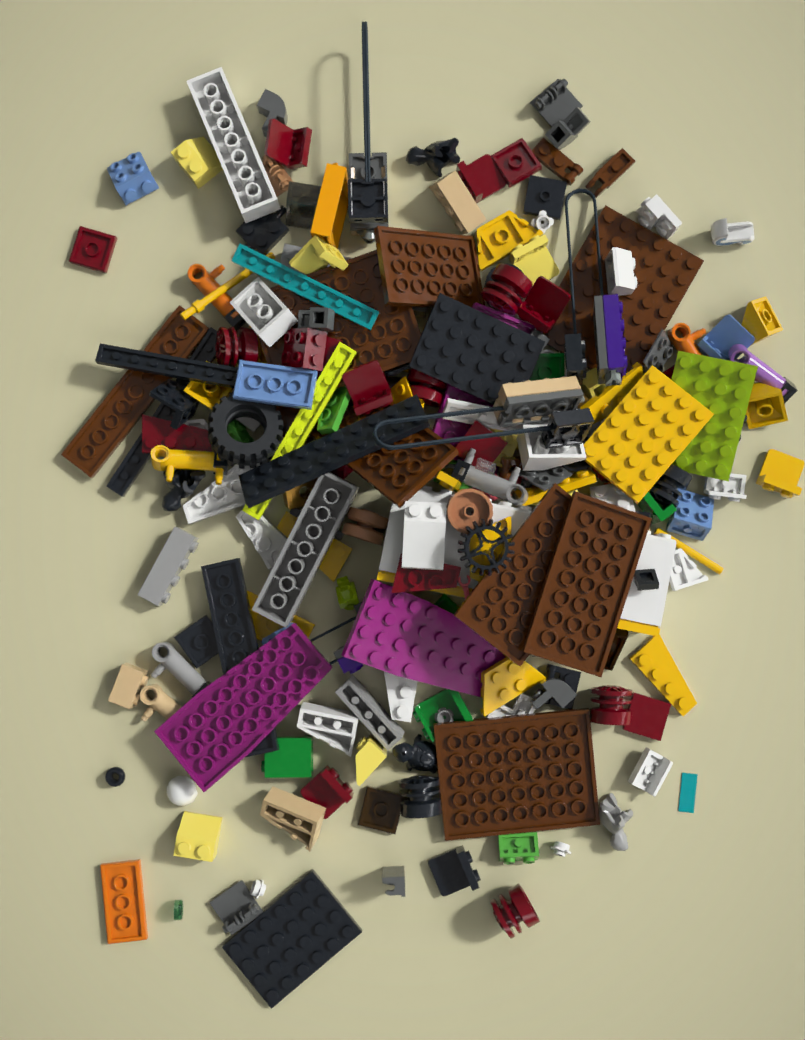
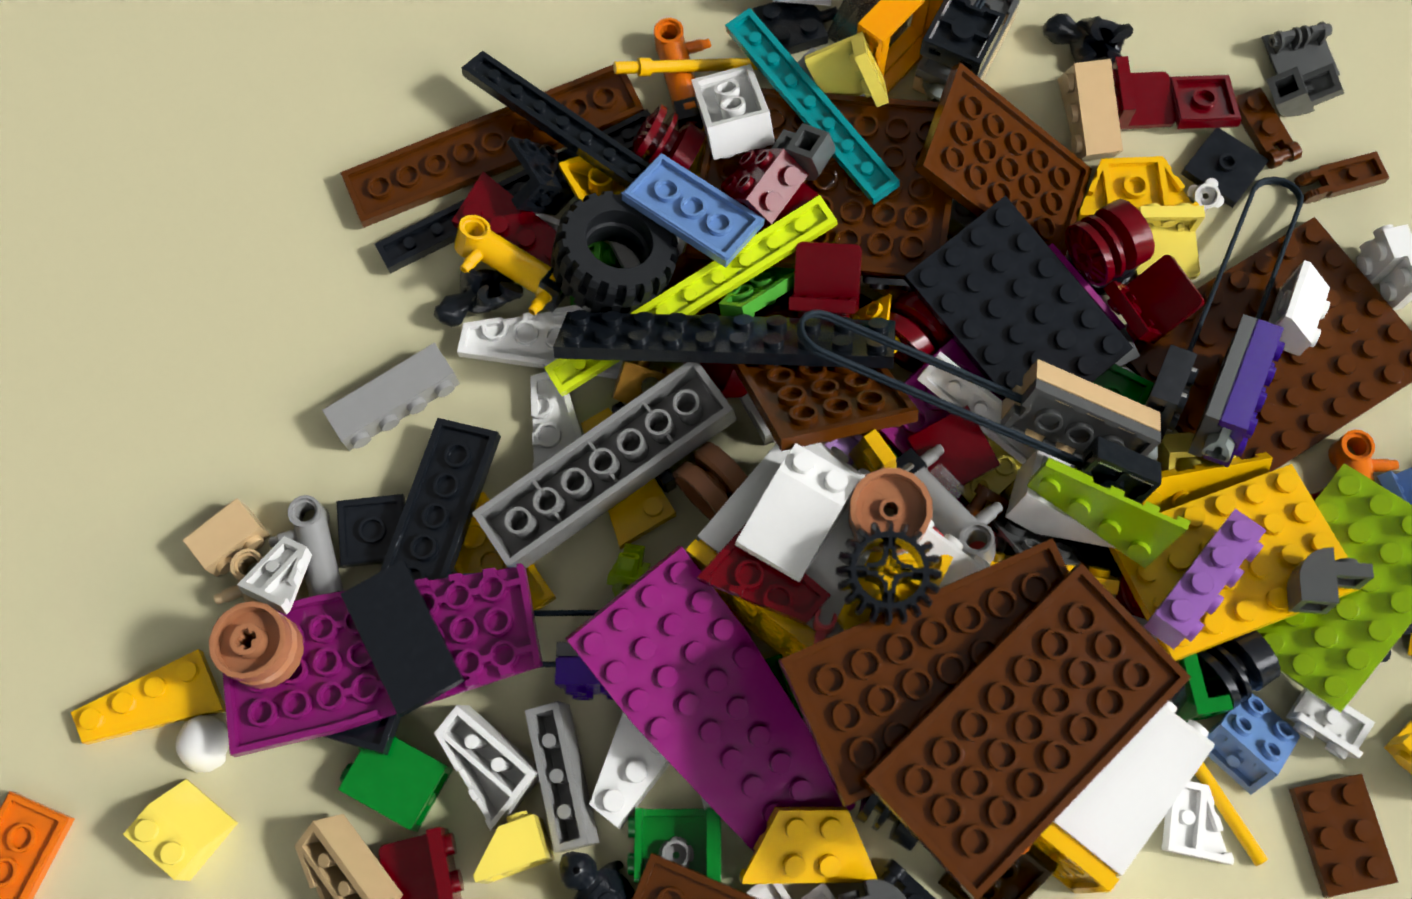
camera: 30 degrees right, 15 degrees down
black plate [105,767,126,787] -> none
black plate [634,569,659,591] -> none
dark grey hinge [642,329,674,374] -> none
none -> yellow wing [70,649,226,745]
none -> nougat wheel [209,601,304,689]
none -> white wing [237,536,312,615]
none -> black tile [341,559,465,717]
none -> lime wing [1027,457,1191,568]
none -> medium lavender brick [1143,509,1266,650]
none -> dark grey brick [1287,547,1374,614]
none -> reddish brown plate [1289,774,1399,897]

